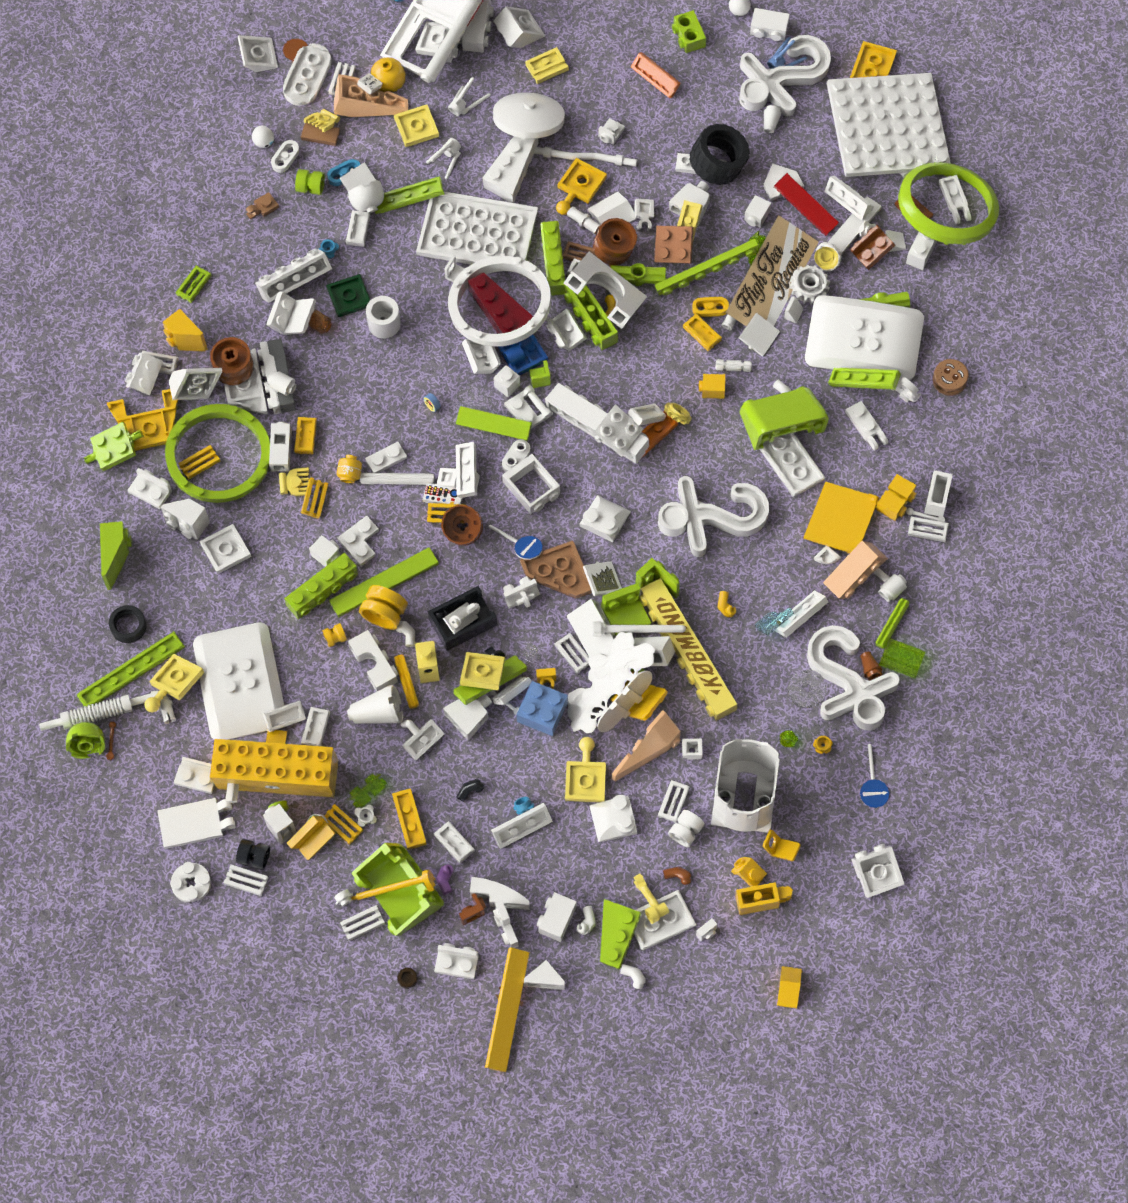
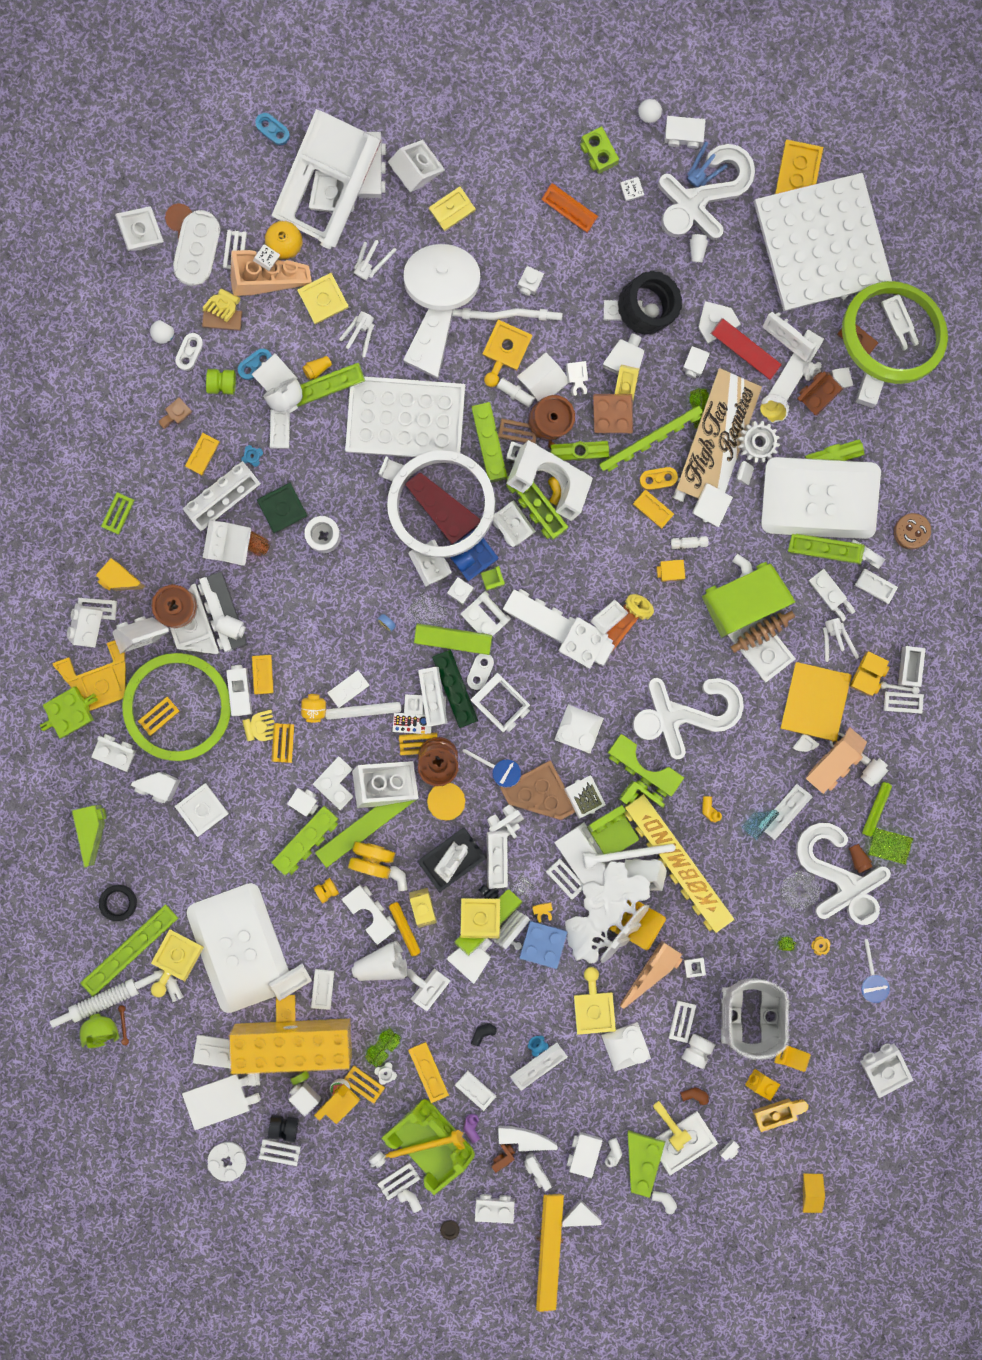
camera: 15 degrees left, 20 degrees up
none -> yellow plate [185,433,220,476]
none -> yellow cone [302,356,332,380]
none -> white slope [352,761,418,808]
none -> white arm [397,1189,422,1213]
none -> yellow tile [427,783,465,821]
none -> dark green plate [432,650,478,728]
none -> white plate [487,830,508,889]
none -> lime arch [607,734,684,797]
none -> white tile [620,177,644,202]
none -> medium nougat piece [730,611,795,653]
none -> white plant [823,618,859,662]
none -> white plate [854,568,898,604]

